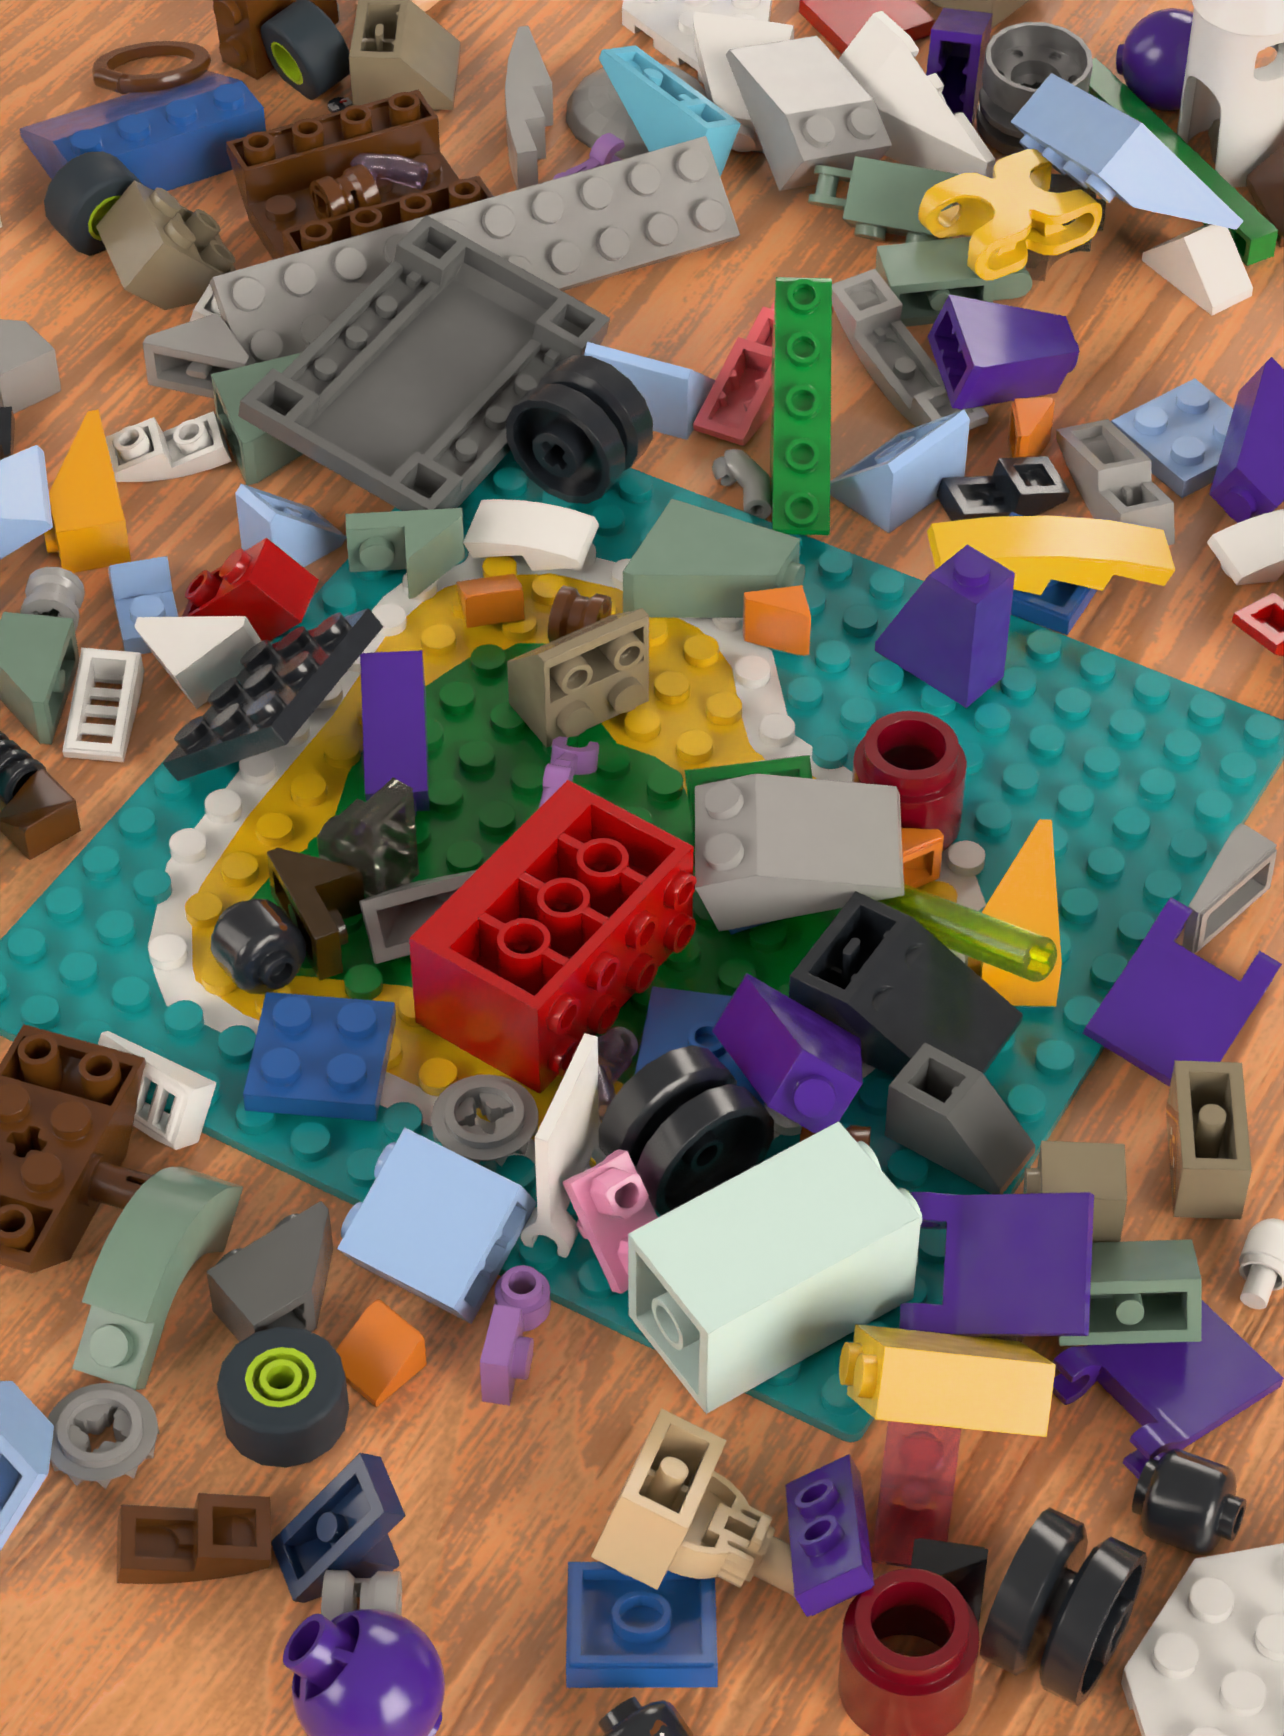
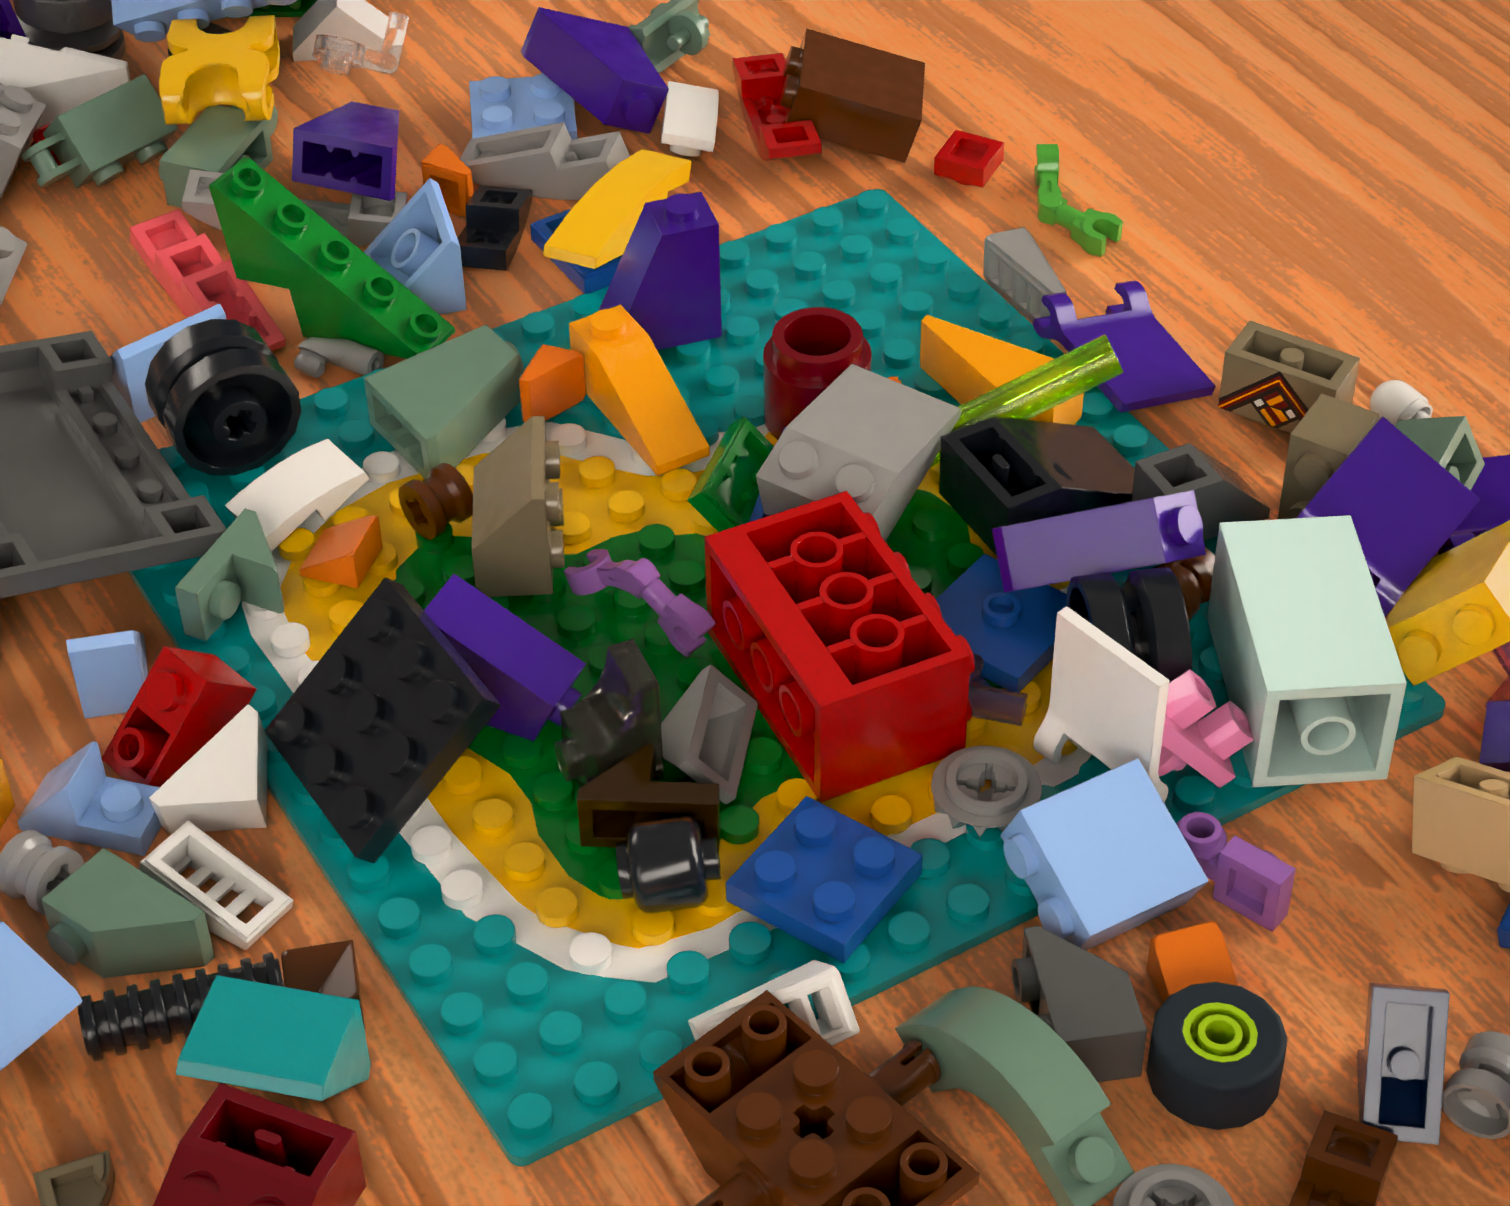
camera: 60 degrees left, 5 degrees down
none -> clear plate [312,12,409,76]
none -> light orange slope [569,304,710,476]

